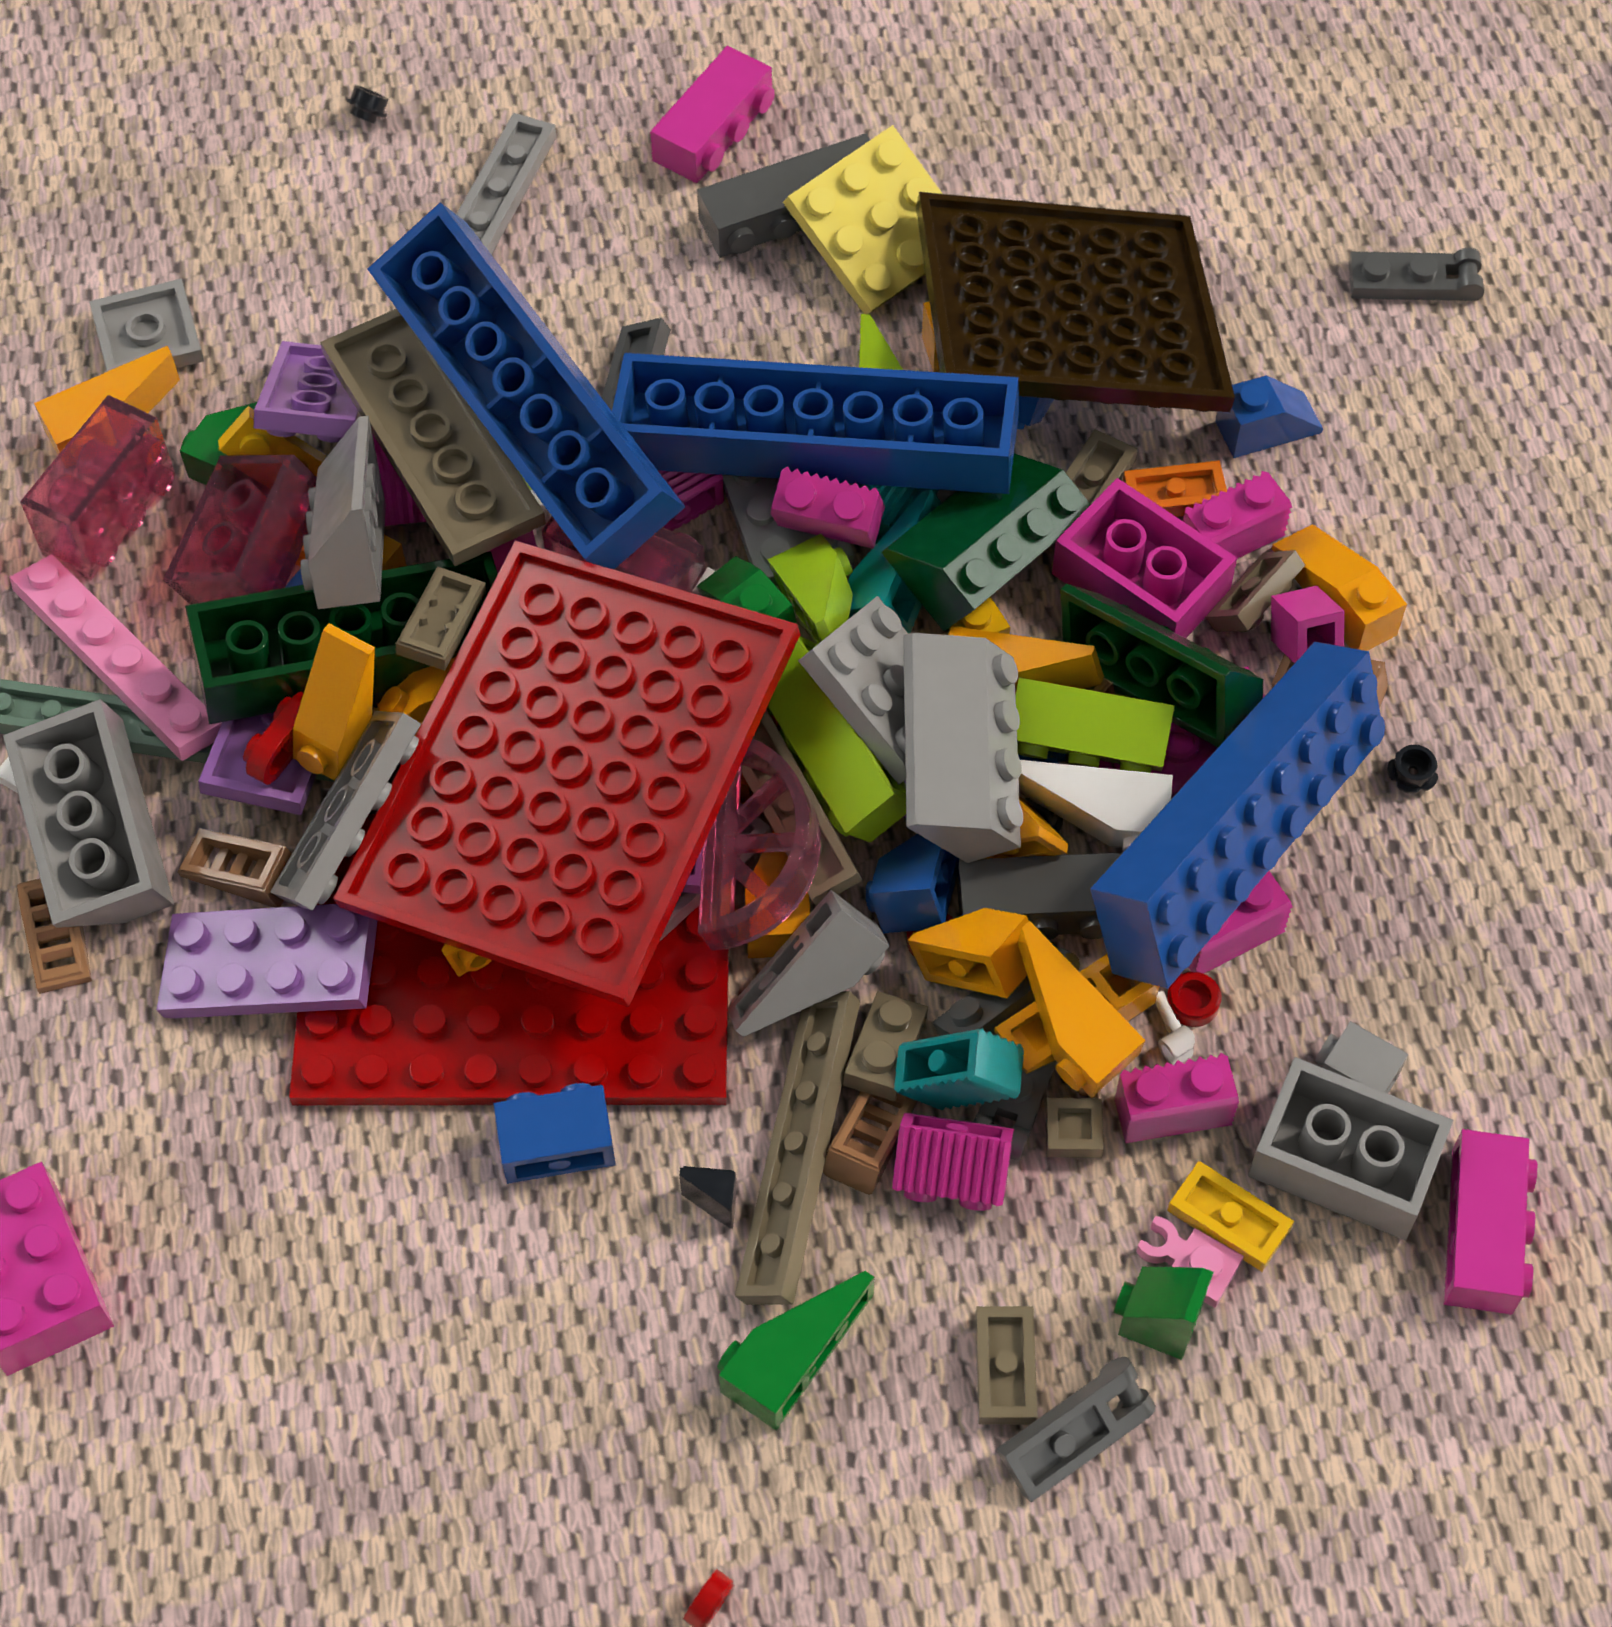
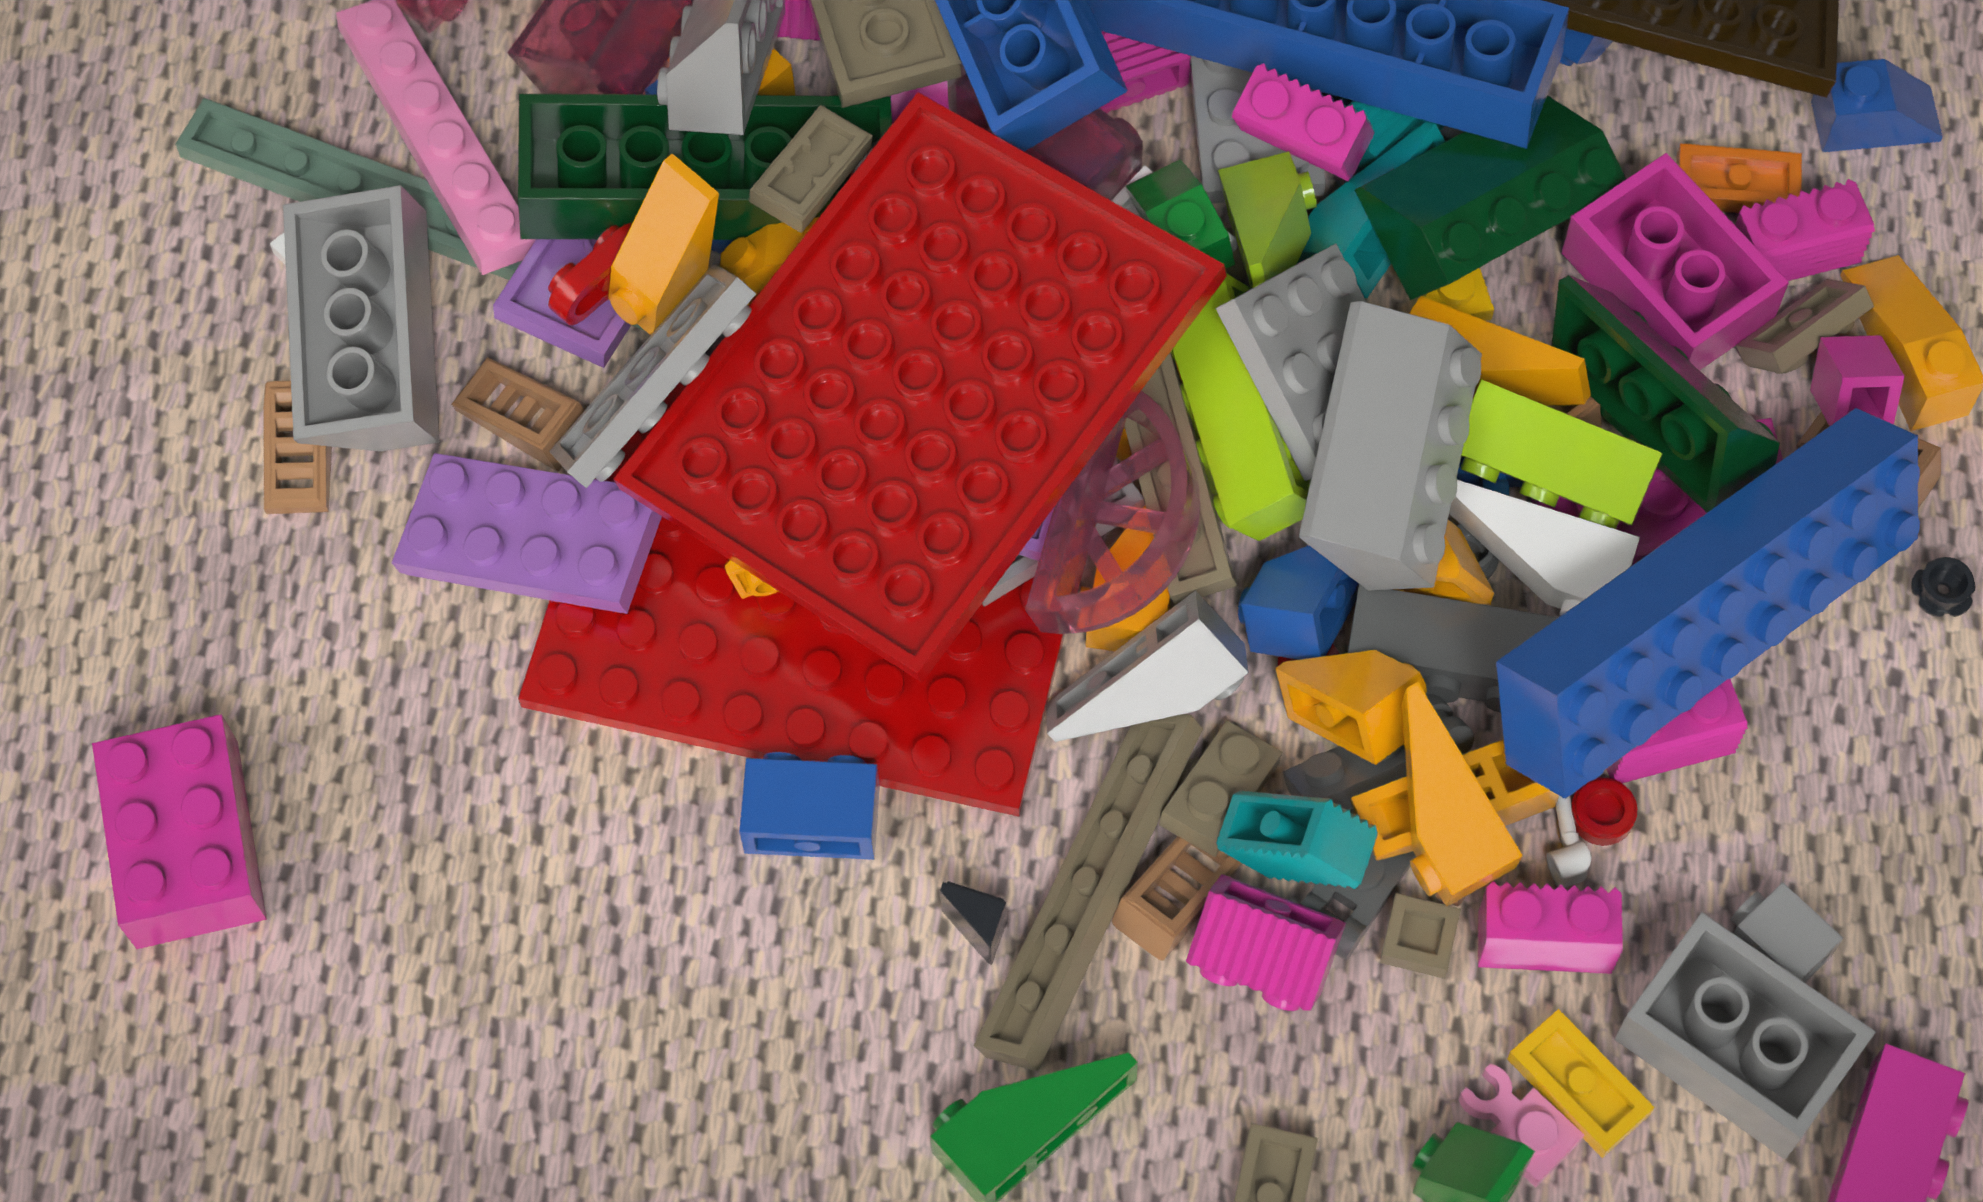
camera: 15 degrees right, 5 degrees up
dark tan plate [1066,429,1138,504] -> none

